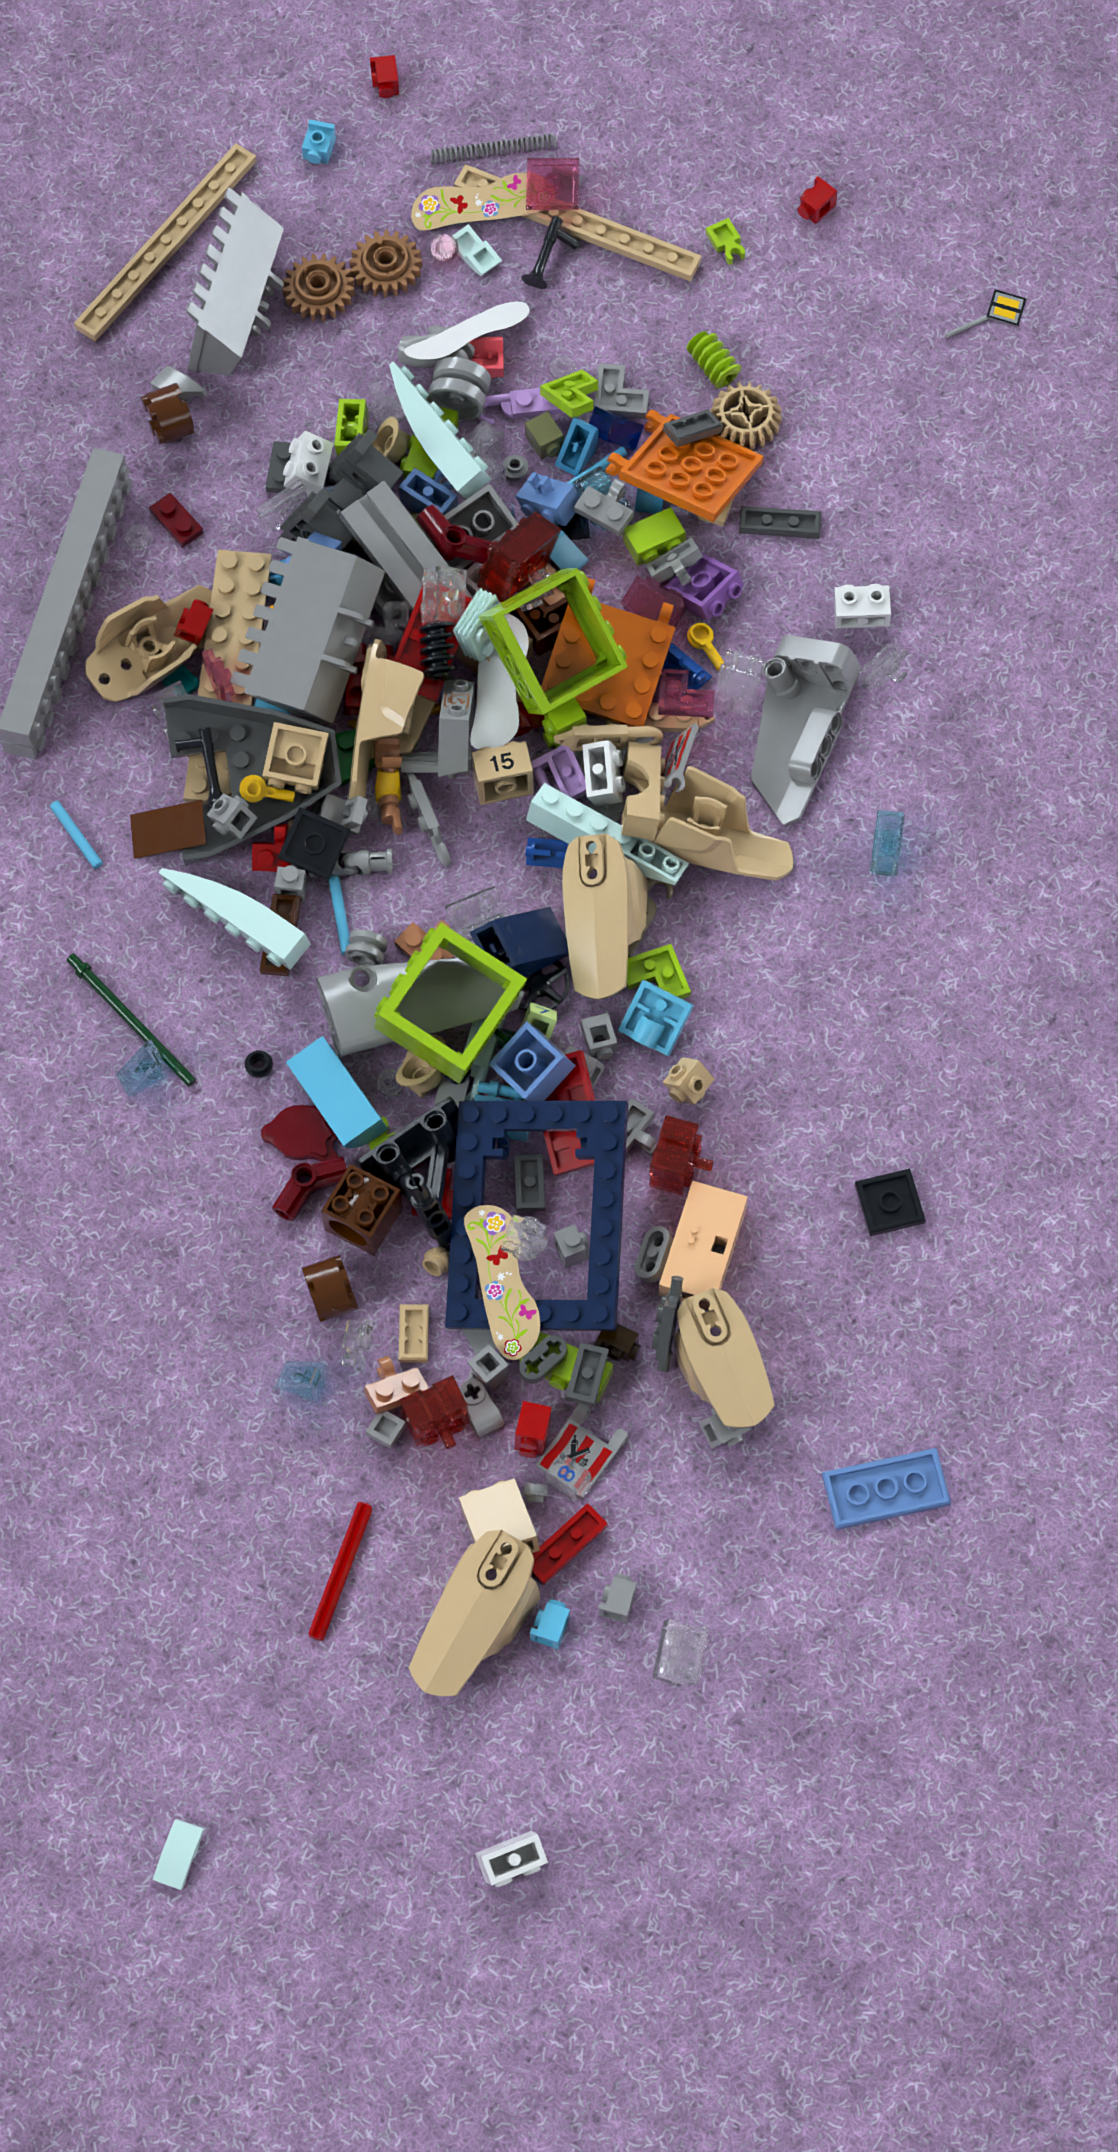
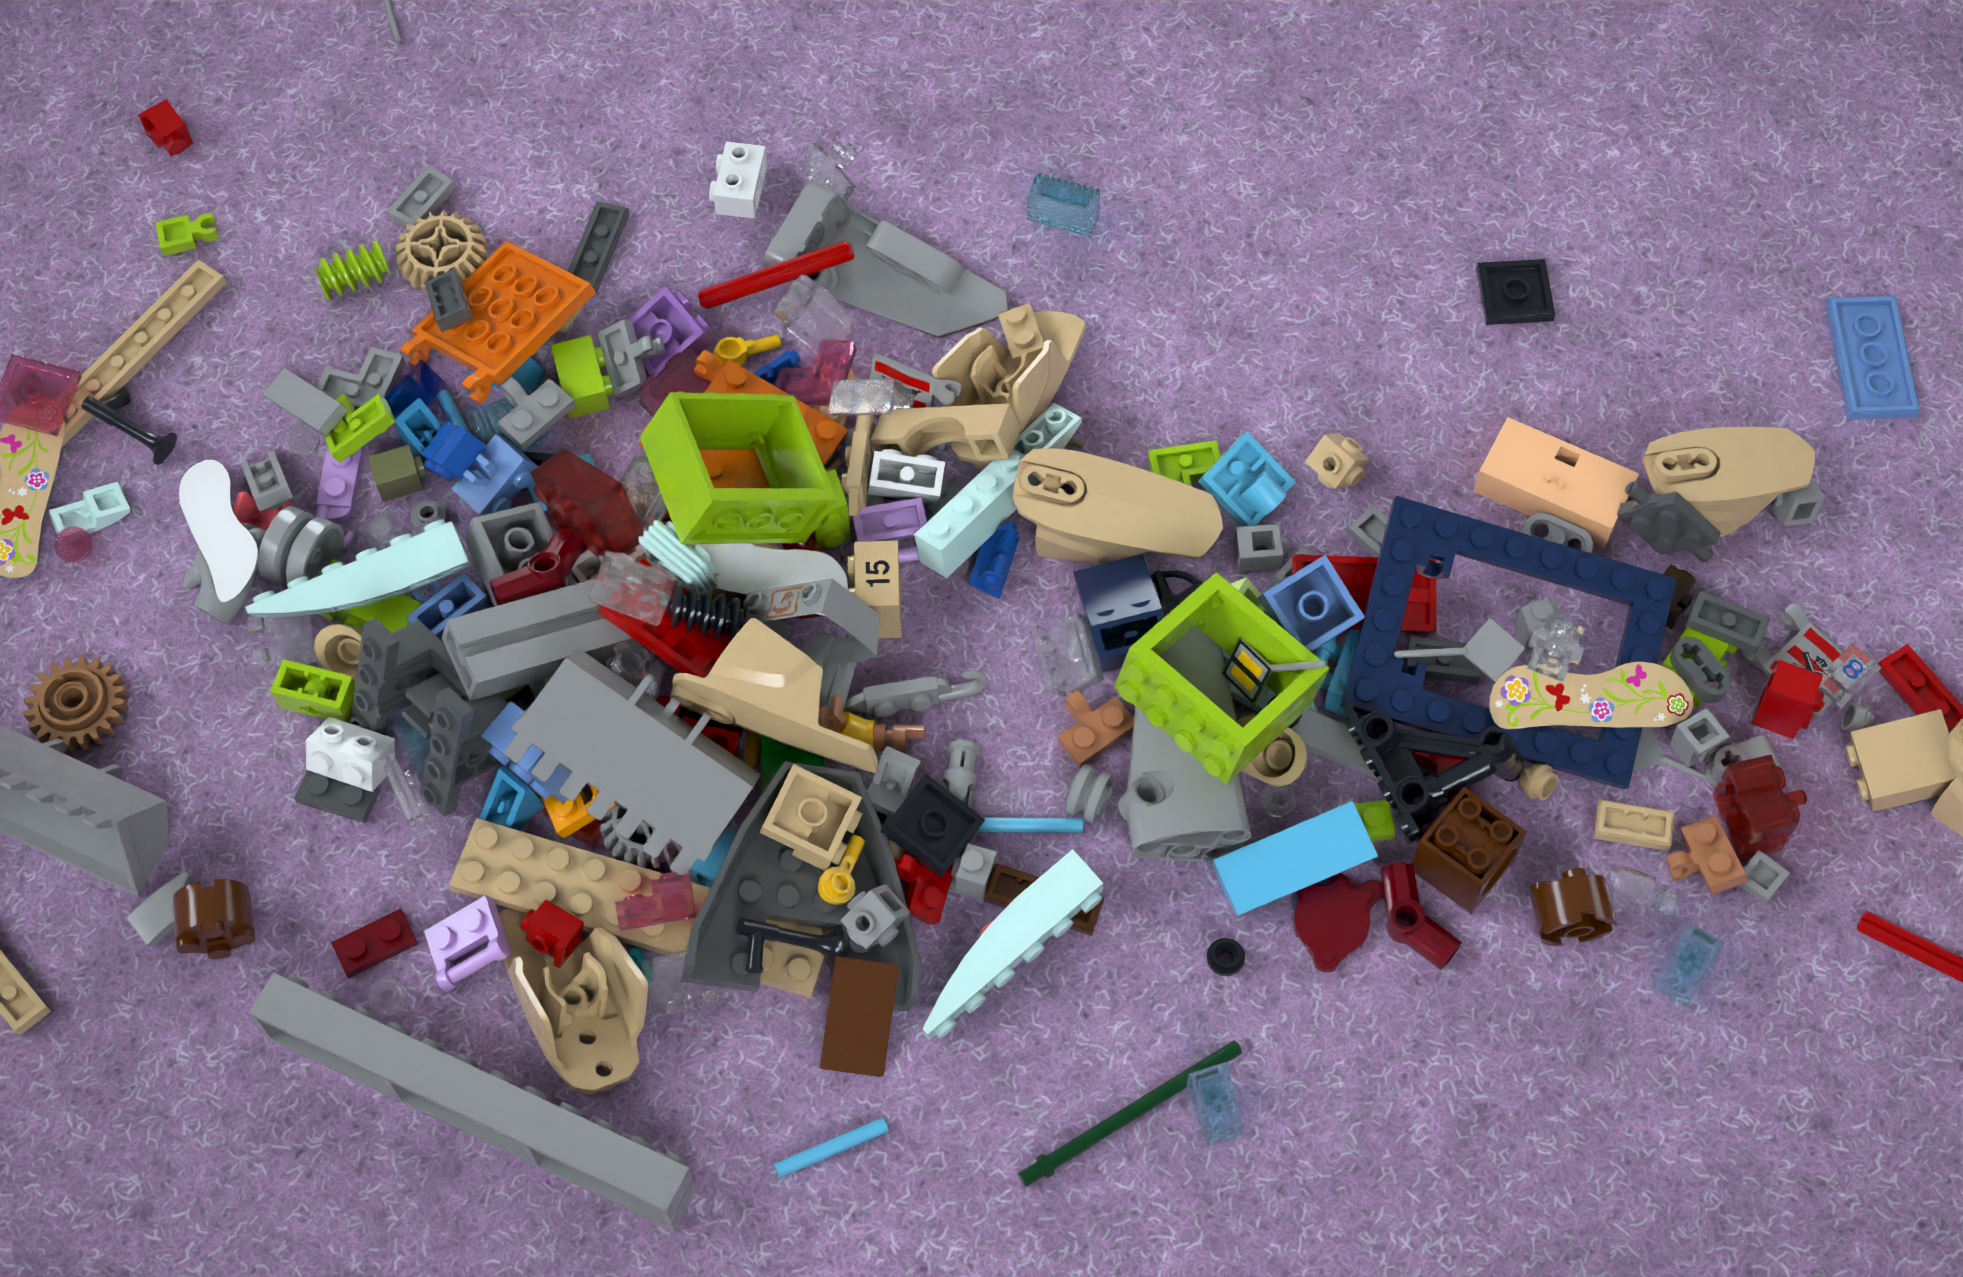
camera: 80 degrees left, 5 degrees down
medium nougat gear [350,229,422,298] -> none
clear red brick [649,1115,714,1195] -> none
none -> light grey hinge [241,450,293,511]
none -> light grey tile [262,368,347,437]
none -> light grey plate [386,166,456,228]
none -> blue brick [421,421,487,482]
none -> lavender plate [424,895,511,992]
none -> red axle [698,241,855,309]
none -> clear bracket [829,378,915,416]
none -> tan plate [998,303,1044,368]
none -> piece [1222,638,1326,704]
none -> light grey piece [1394,617,1526,683]

